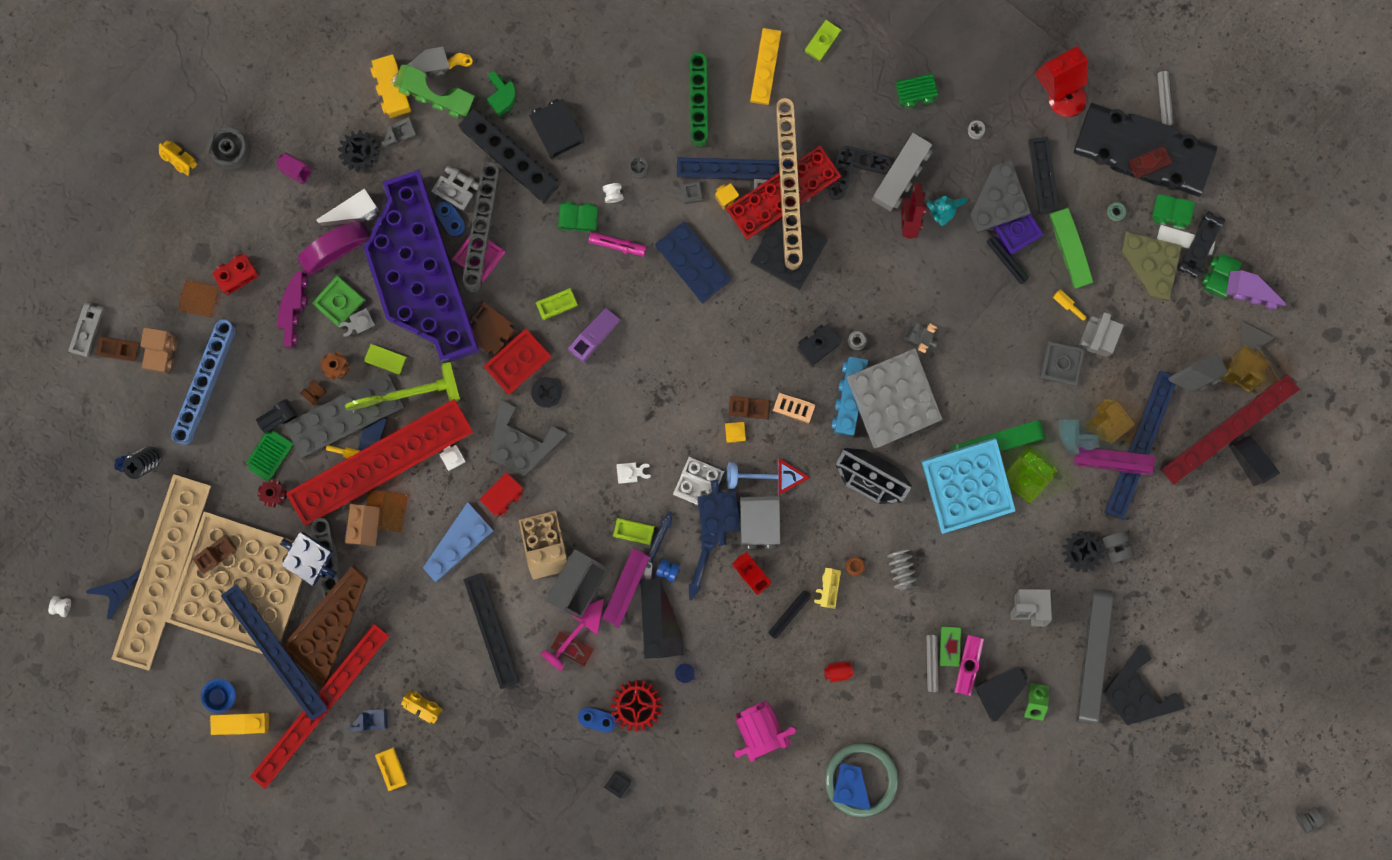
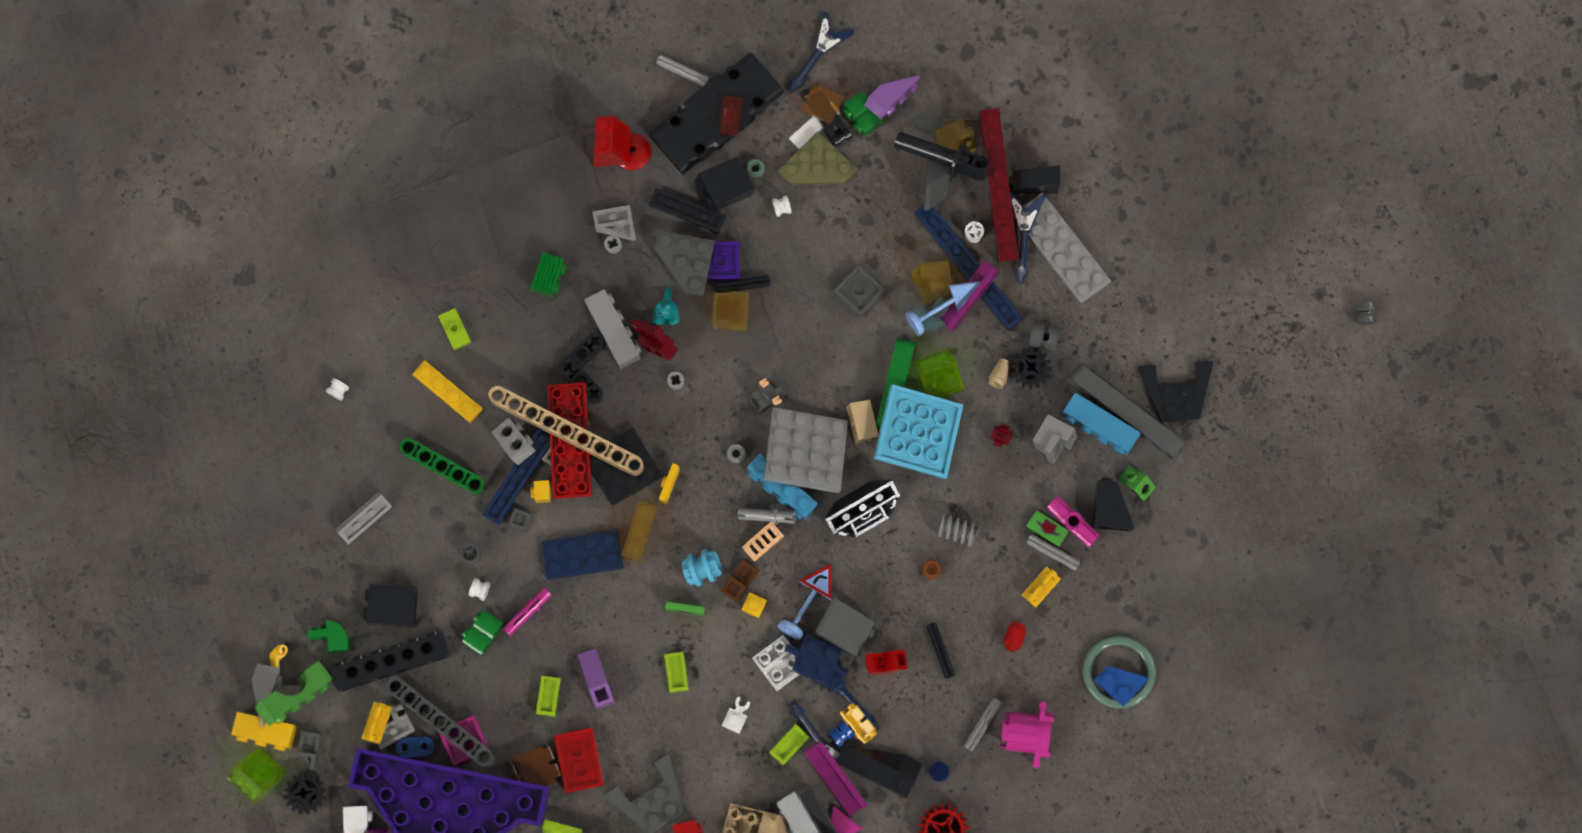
camera: 60 degrees left, 5 degrees down
black gear [531,377,562,408] -> none
black brick [797,324,842,367] -> none
light yellow plate [814,568,841,609] -> none
bright green slope [1050,208,1093,289] -> none
yellow axle [1053,289,1087,321] -> none
light grey plate [1079,312,1124,357] -> none
green brick [1150,194,1195,229] -> none
none -> clear neon green slope [227,747,287,805]
none -> light grey plate [335,492,392,545]
none -> yellow hinge [361,701,392,745]
none -> light grey brick [491,418,536,465]
none -> light grey wing [593,205,636,241]
none -> clear yellow brick [621,501,658,565]
none -> yellow plate [659,463,680,504]
none -> lime tile [664,651,689,693]
none -> bright green tile [665,601,705,616]
none -> light grey bush [667,372,685,390]
none -> medium azure piece [682,549,722,587]
none -> black brick [695,157,755,212]
none -> clear yellow plate [712,291,749,331]
none -> light grey pin [737,507,796,524]
none -> white wheel [772,195,791,217]
none -> piece [790,12,854,94]
none -> clear orange piece [801,83,844,124]
none -> yellow hinge [840,703,878,744]
none -> tan hinge [846,400,879,444]
none -> black piece [894,131,989,181]
none -> light blue piece [905,281,981,336]
none -> light grey axle [964,698,1001,751]
none -> white wheel [965,221,984,243]
none -> tan cone [988,359,1010,388]
none -> dark red gear [990,423,1013,448]
none -> piece [1010,193,1046,284]
none -> light grey plate [1013,192,1112,305]
none -> yellow hinge [1022,566,1061,608]
none -> dark azure brick [1062,392,1141,455]

